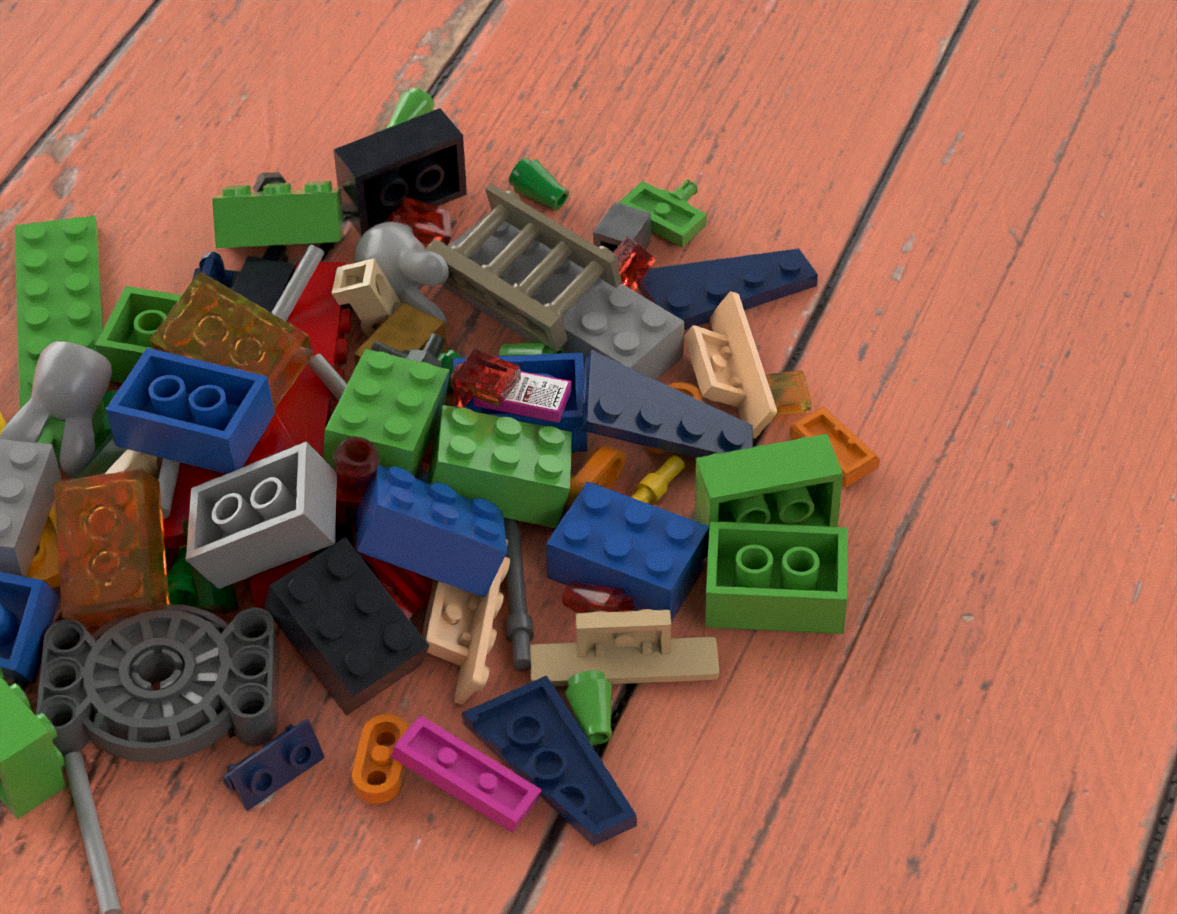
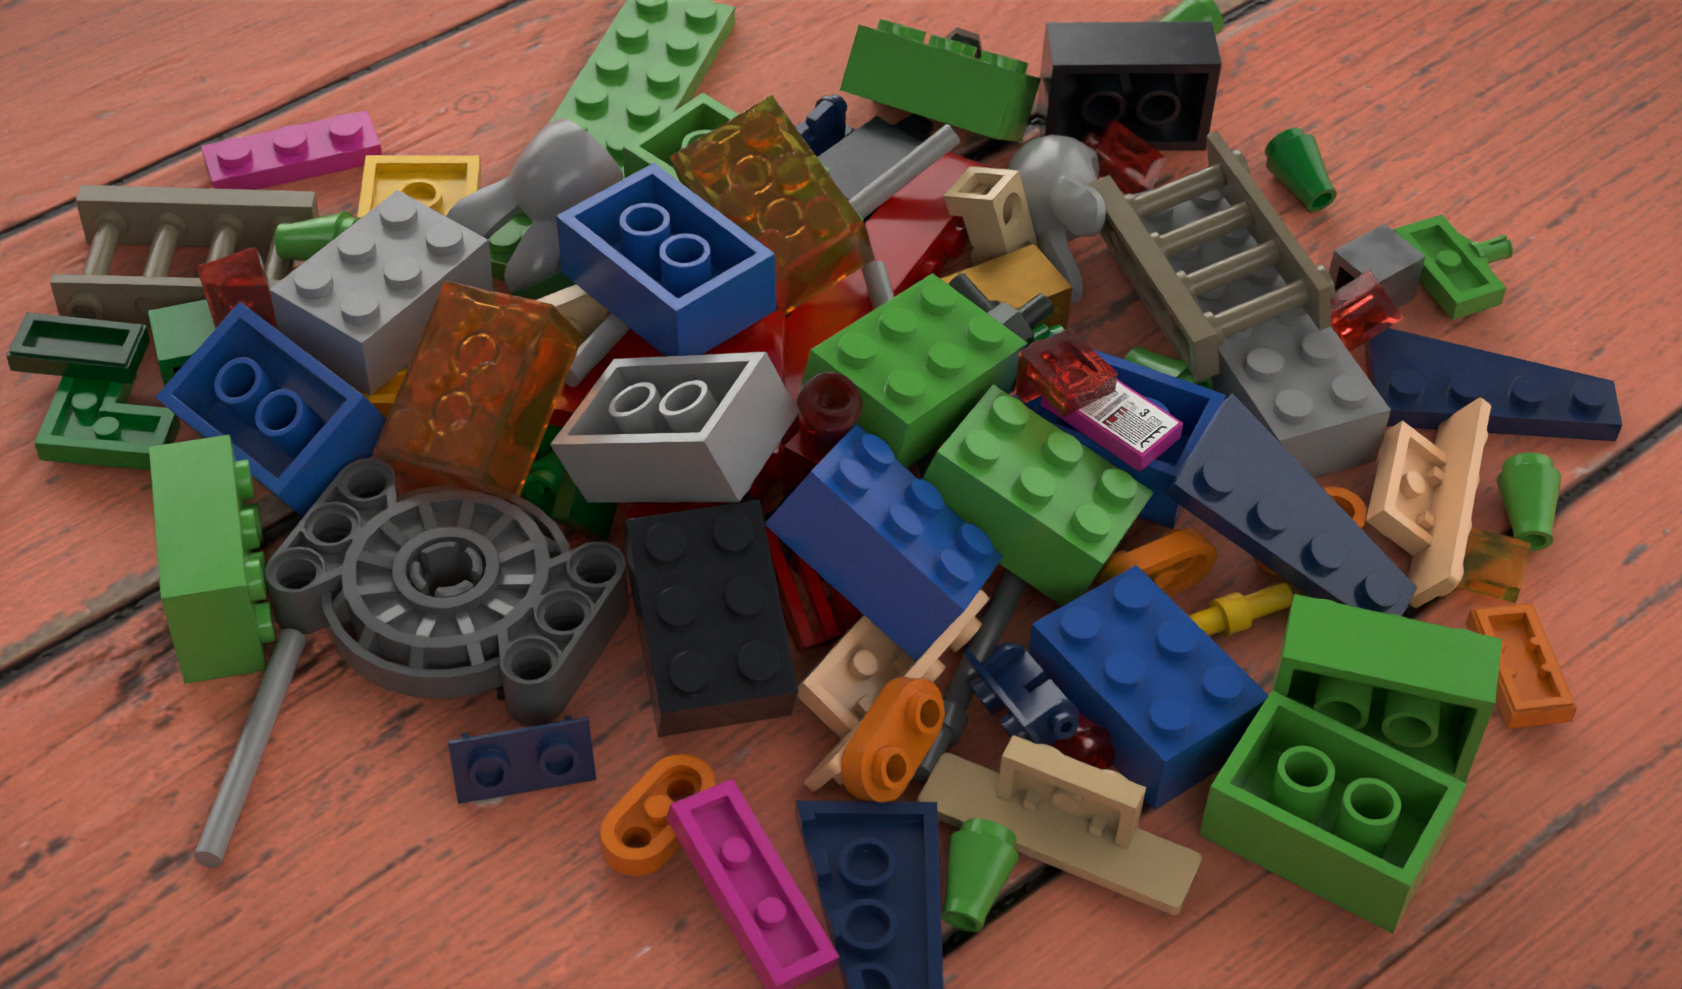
camera: 25 degrees right, 0 degrees up
none -> orange plate [841,677,945,803]
none -> dark blue hinge [963,642,1079,746]
none -> bright green cone [1497,453,1561,551]

